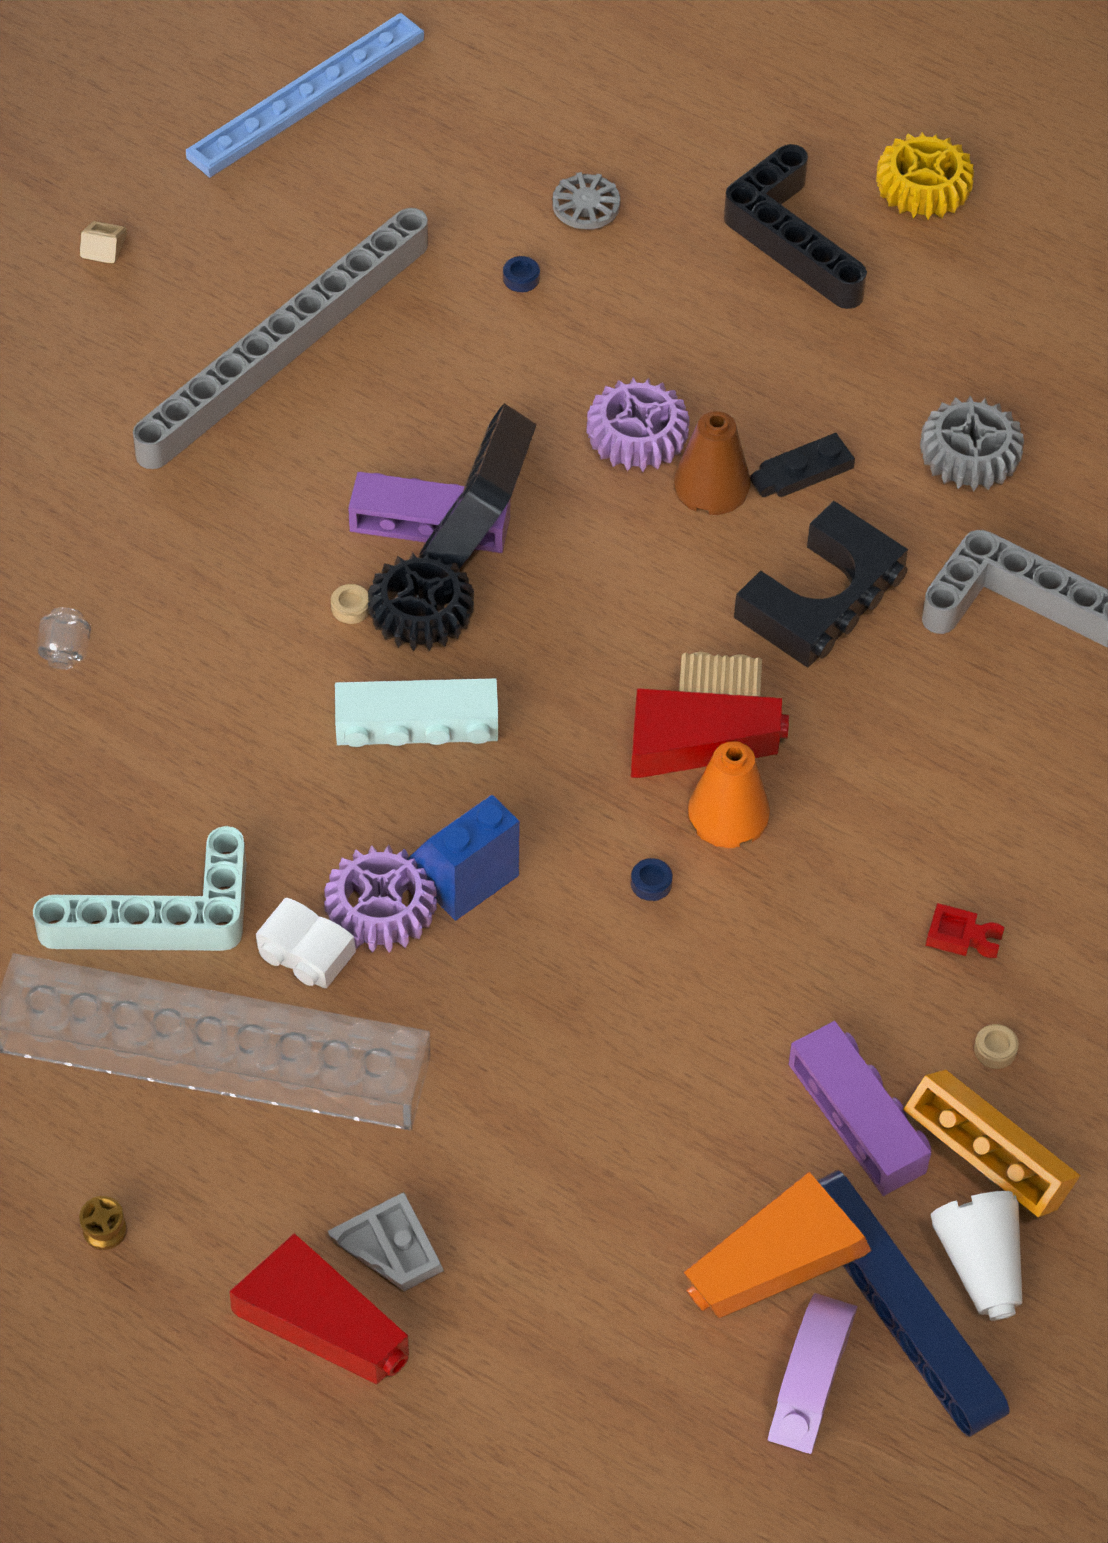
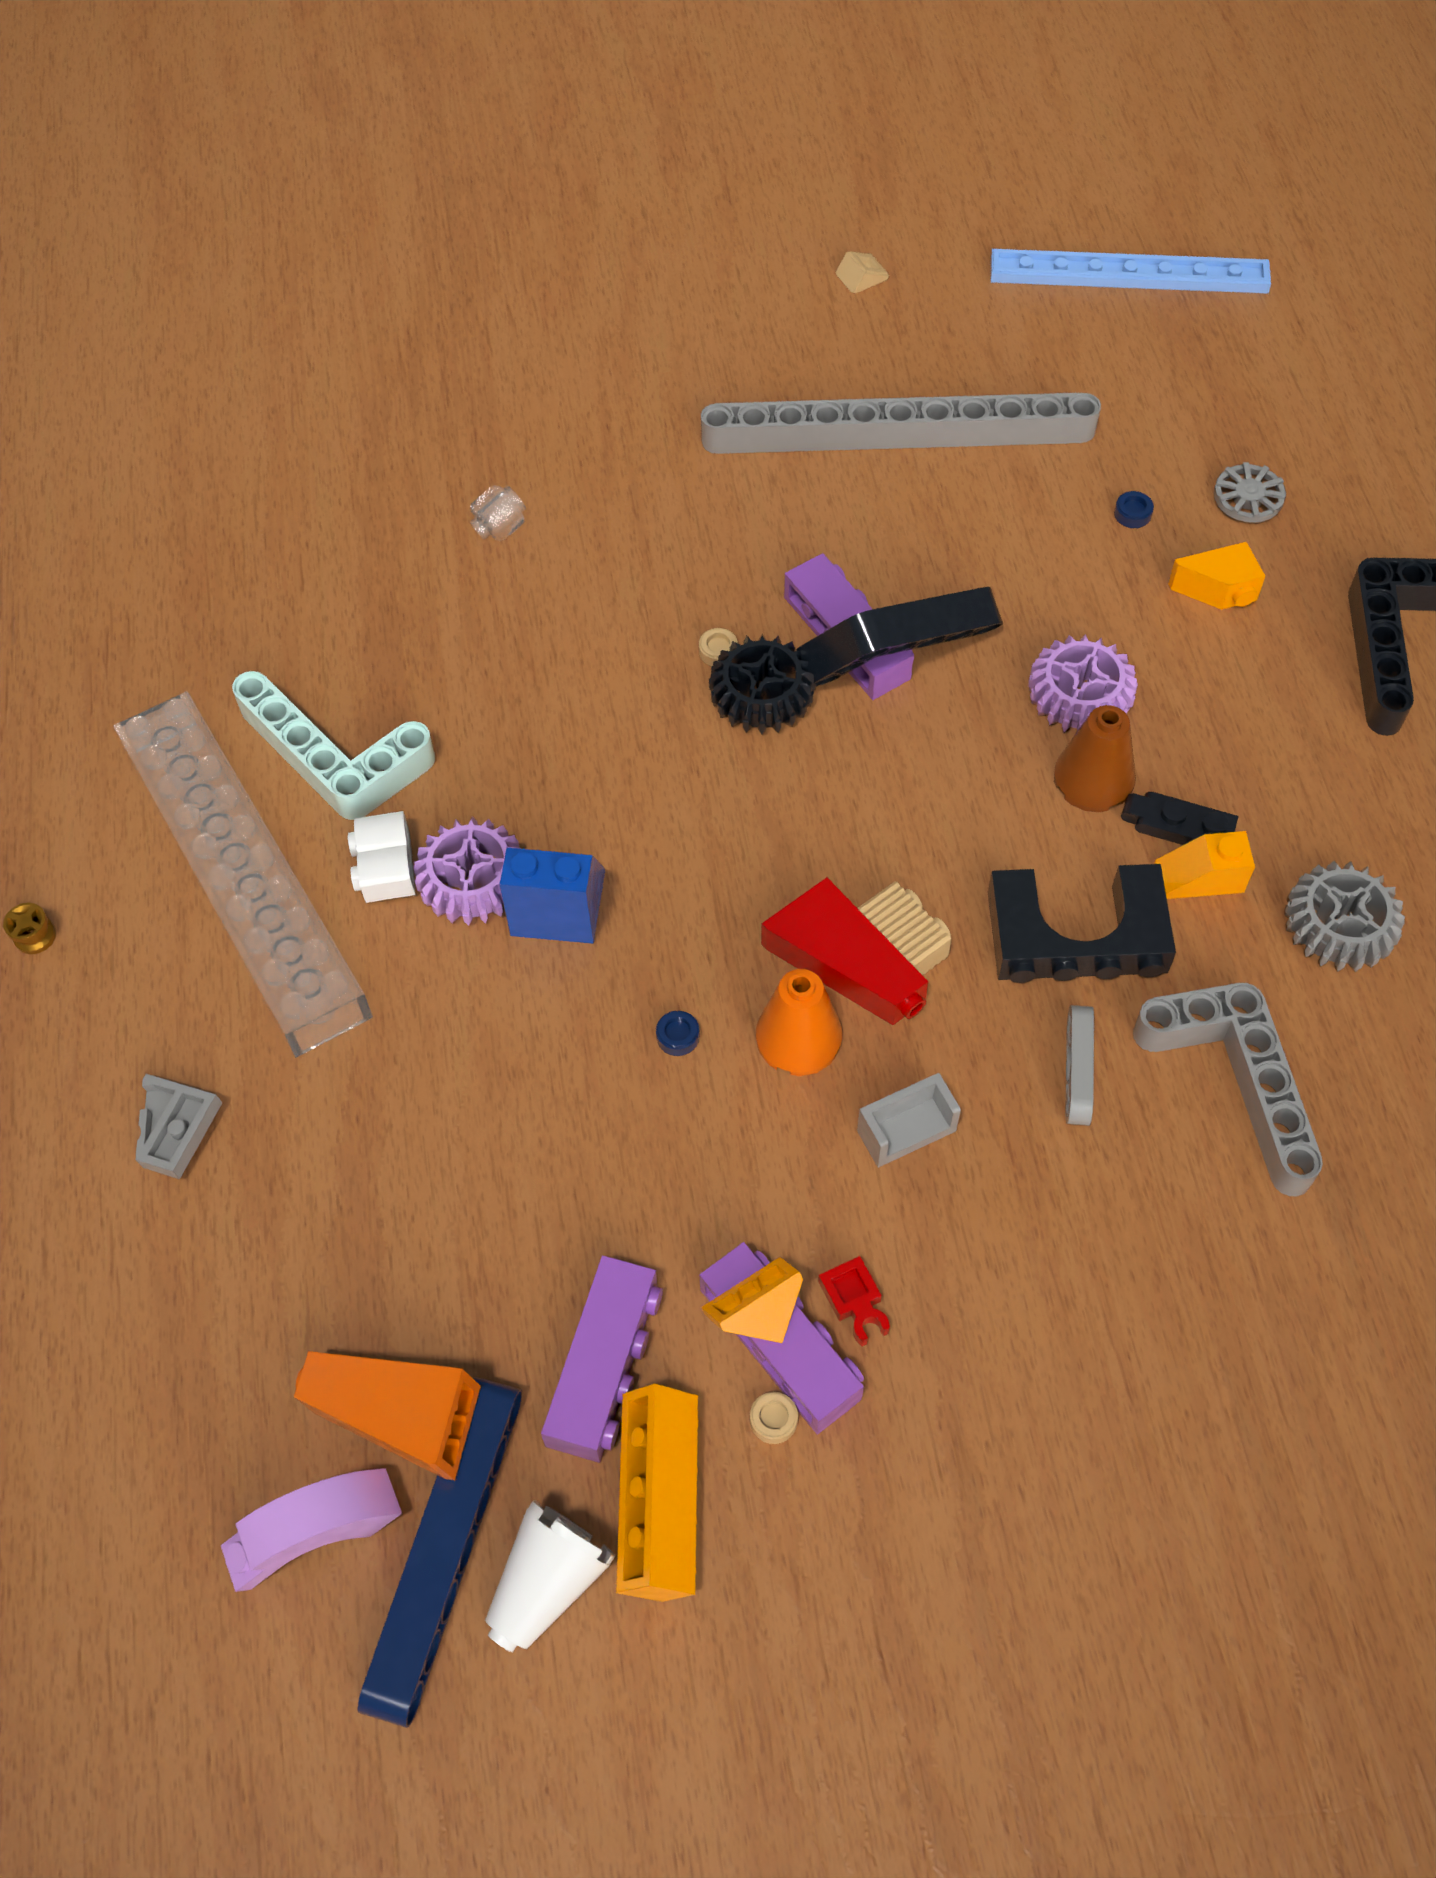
camera: 50 degrees right, 5 degrees up
red slope [229,1233,409,1385] -> none
light aqua brick [335,678,498,747] -> none
none -> medium lavender brick [699,1242,864,1435]
none -> light orange slope [701,1257,803,1343]
none -> light grey panel [857,1073,961,1168]
none -> light grey beam [1065,1005,1094,1126]
none -> light orange slope [1154,831,1255,899]
none -> light orange slope [1168,542,1265,610]

